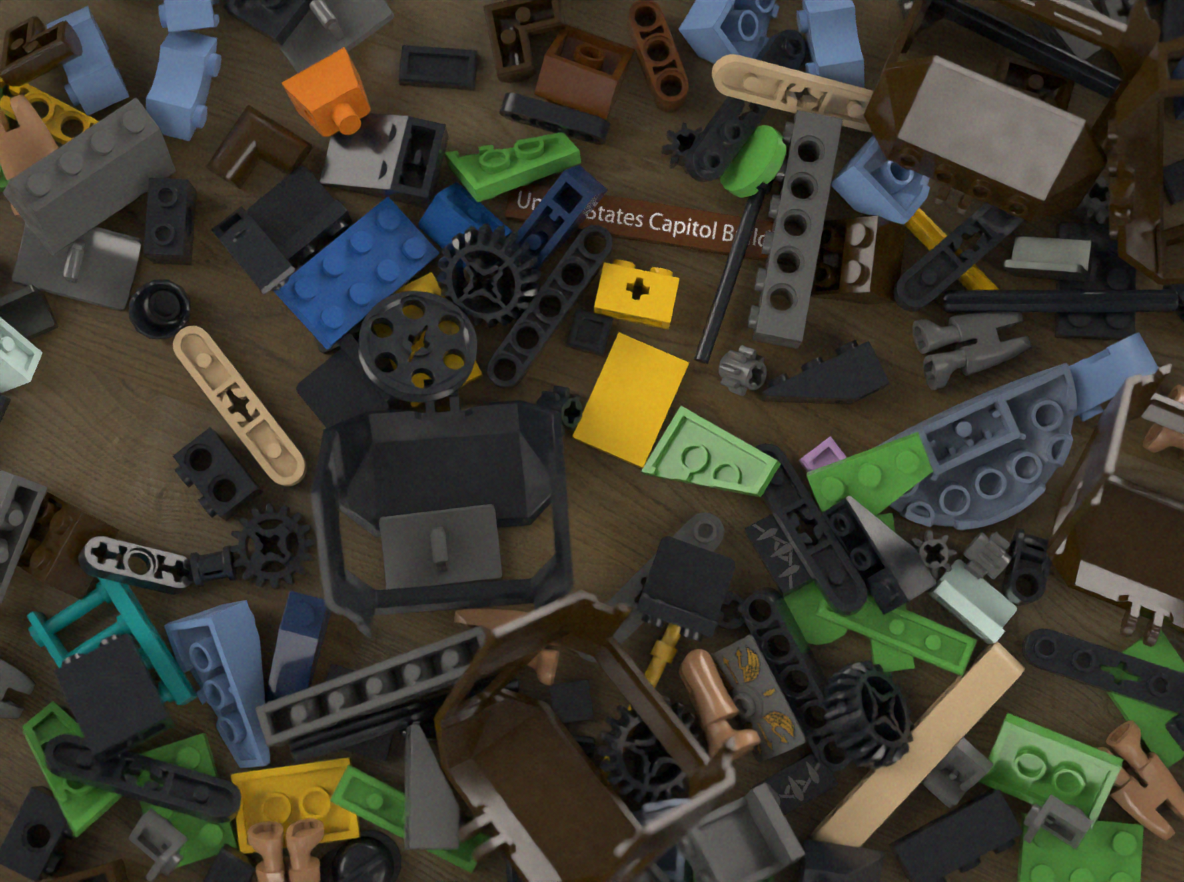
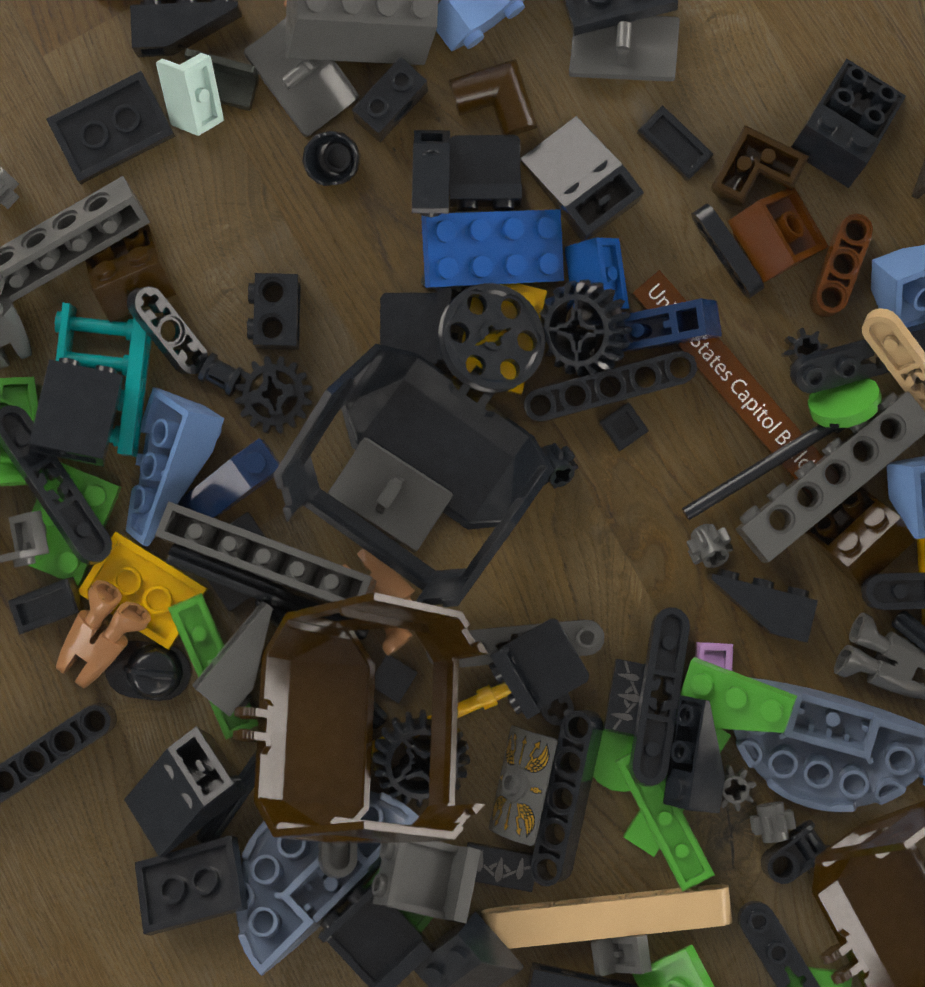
camera: 40 degrees right, 5 degrees up
tan piece [173,326,307,487] -> none
orange torso [282,47,371,137] -> none
bright green wing [445,132,581,202] -> none
yellow tile [572,332,689,469] -> none
yellow brick [594,259,680,330] -> none
bright green wing [641,406,781,497] -> none
medium nougat piece [679,649,761,761] -> none
black gear [822,660,915,770] -> none
light aqua panel [927,559,1017,644] -> none

